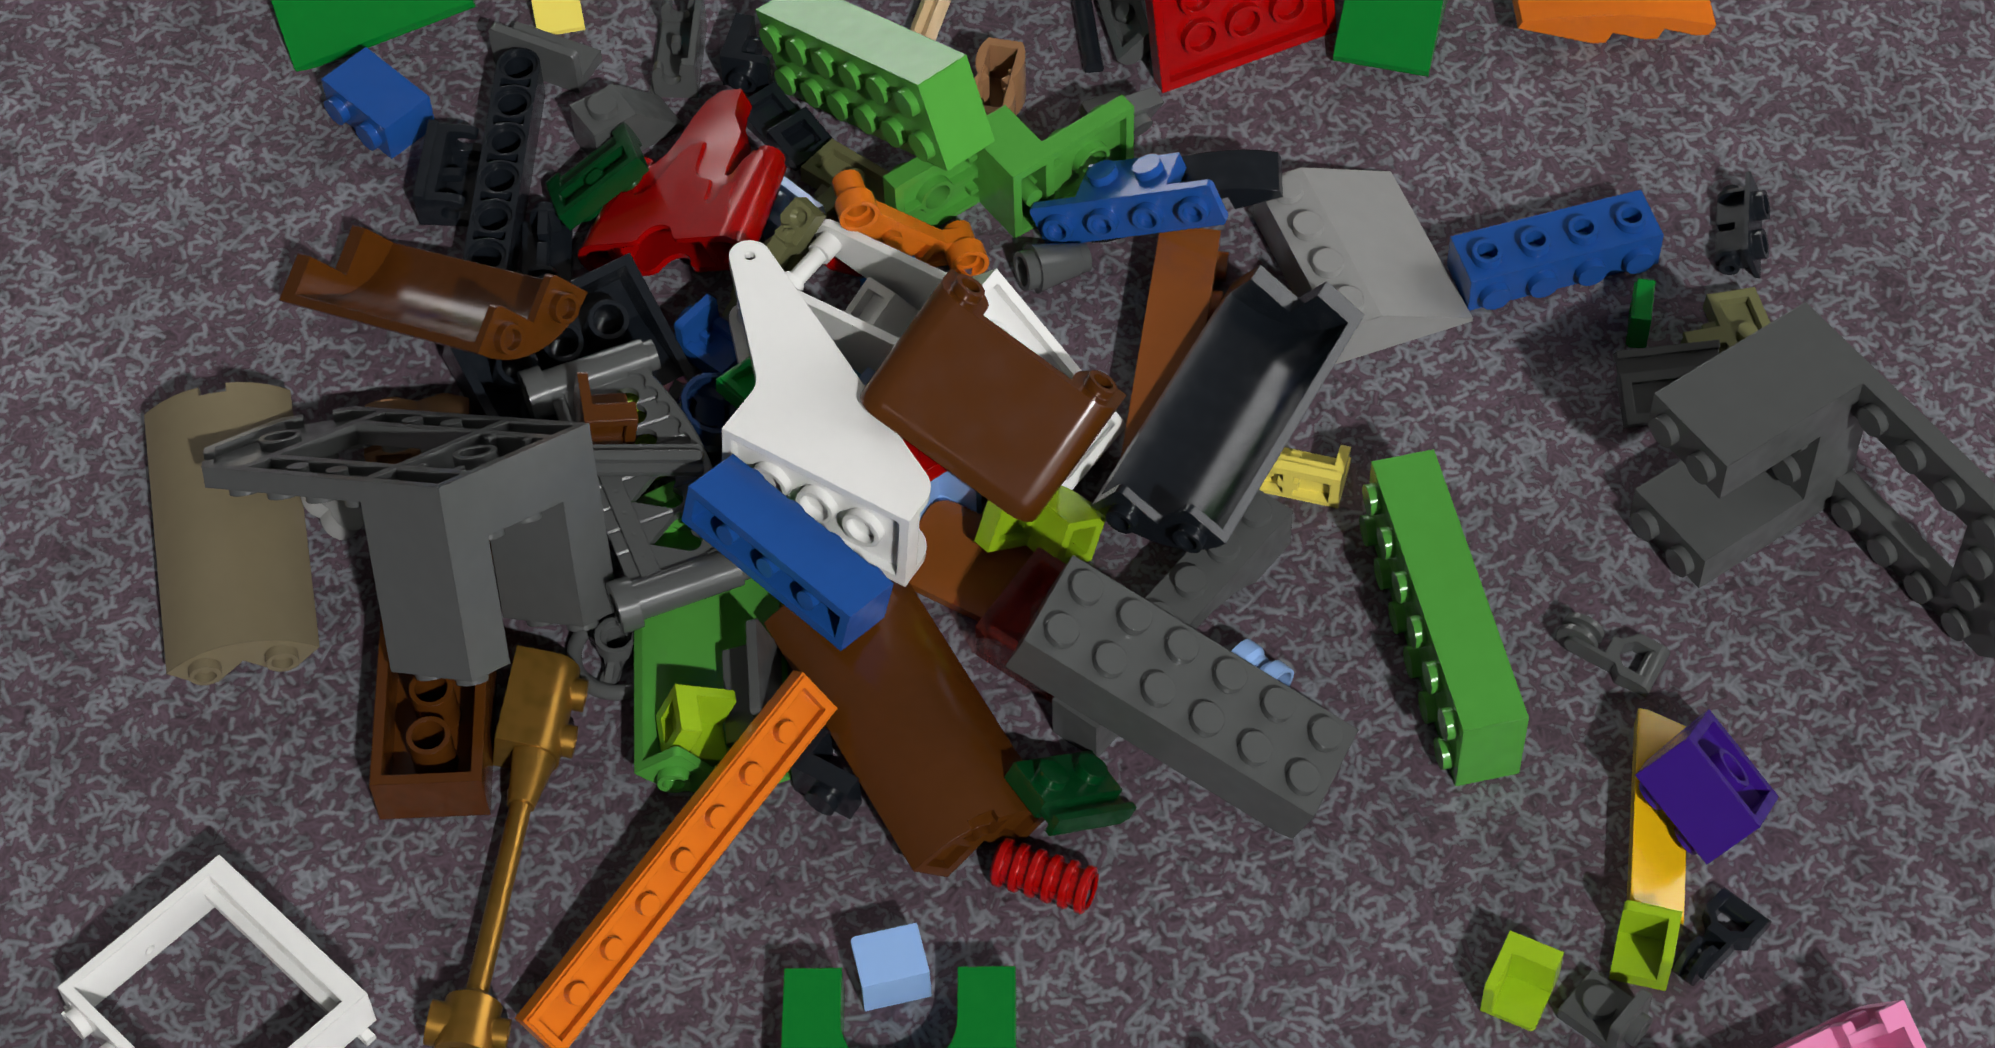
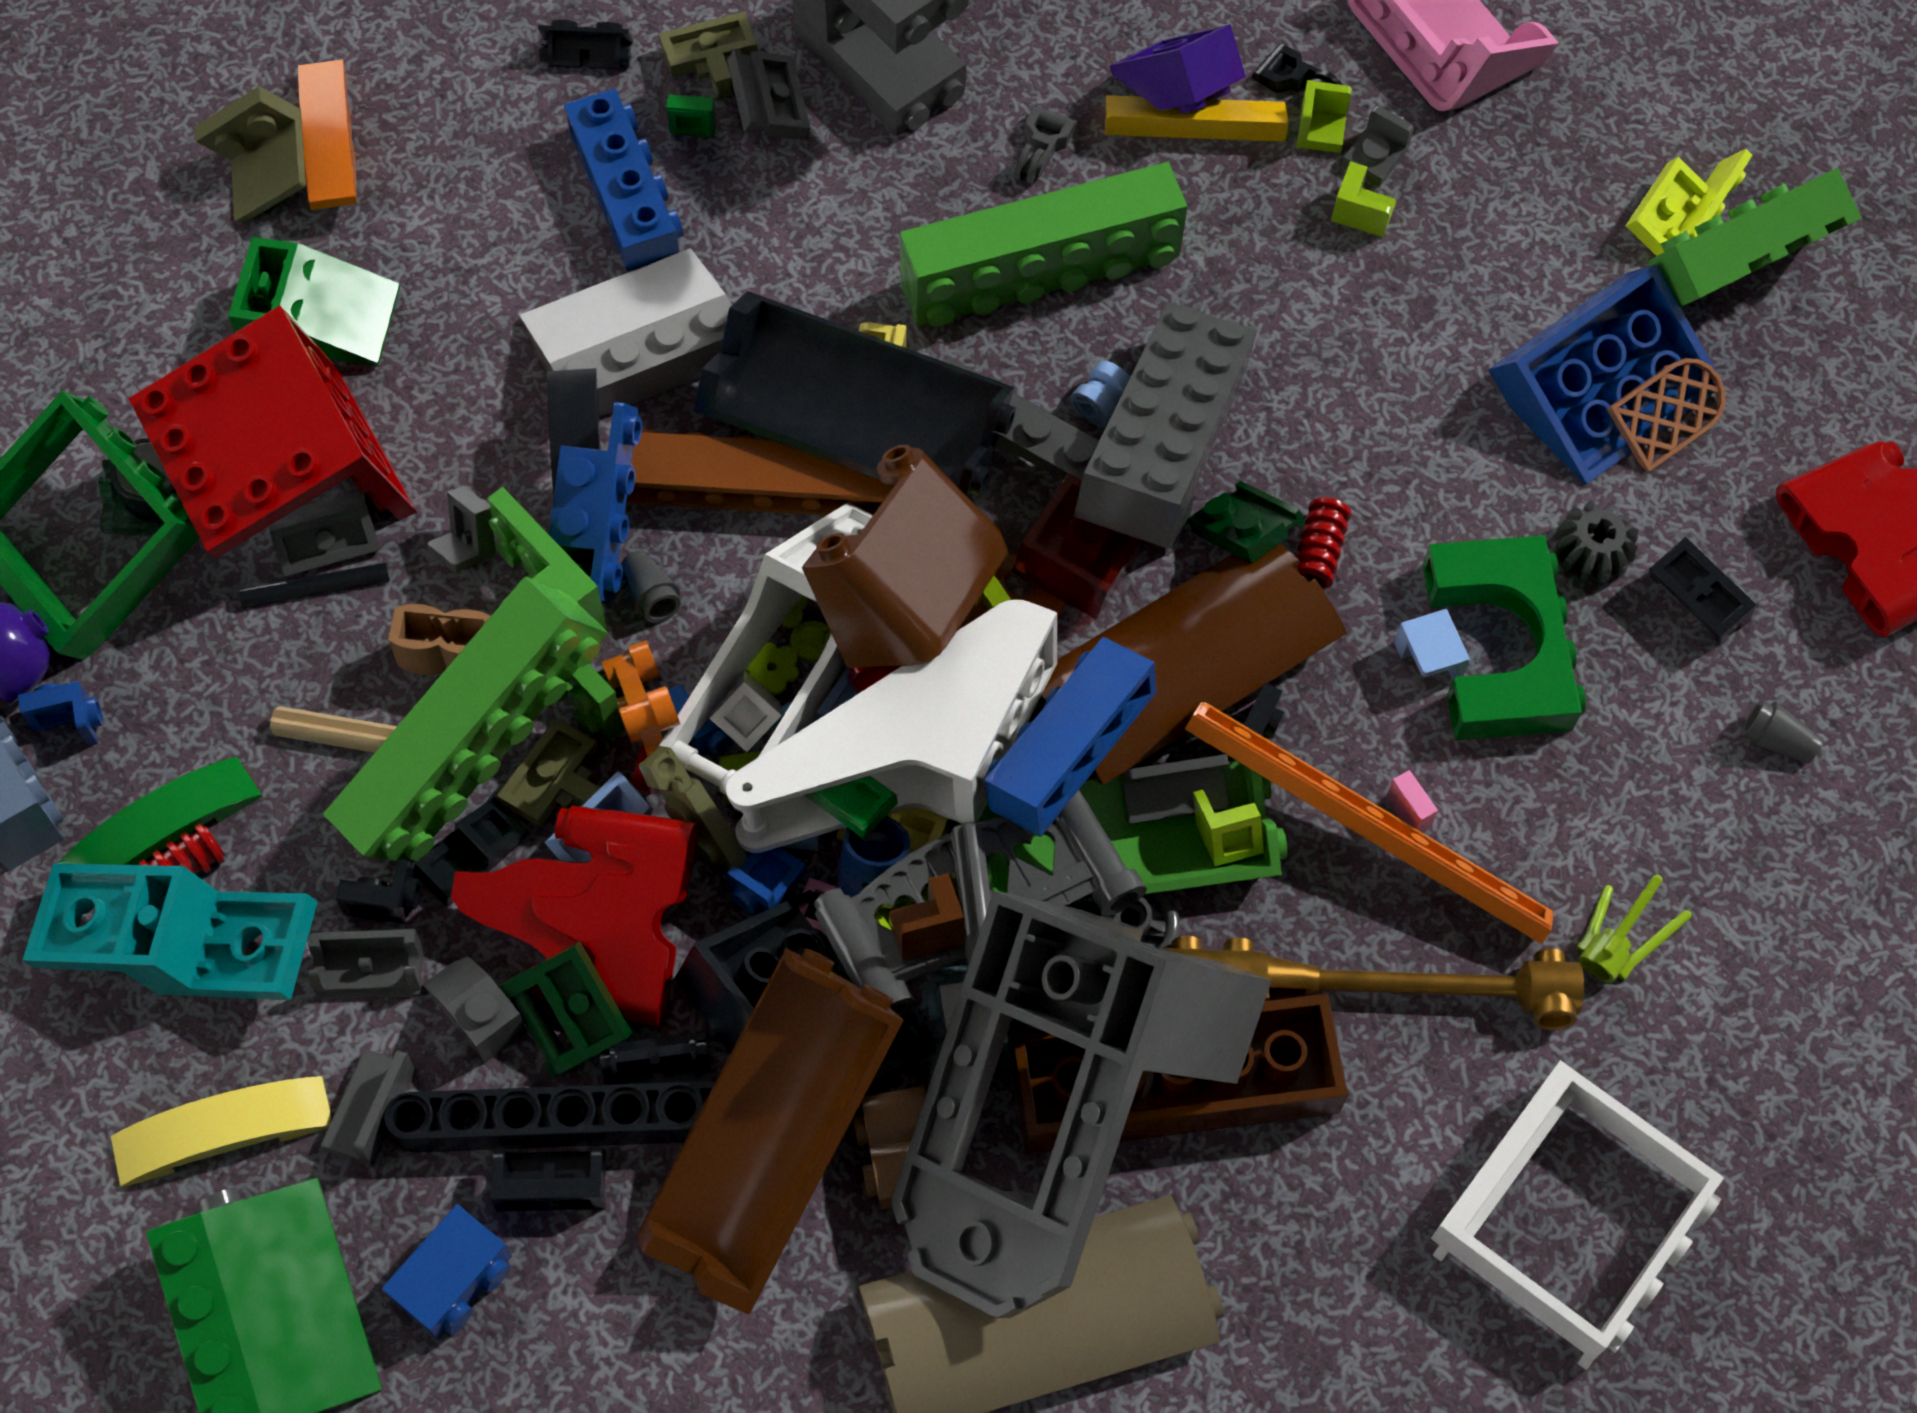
camera: 100 degrees left, 10 degrees up
none -> bright pink tile [1386,770,1438,832]

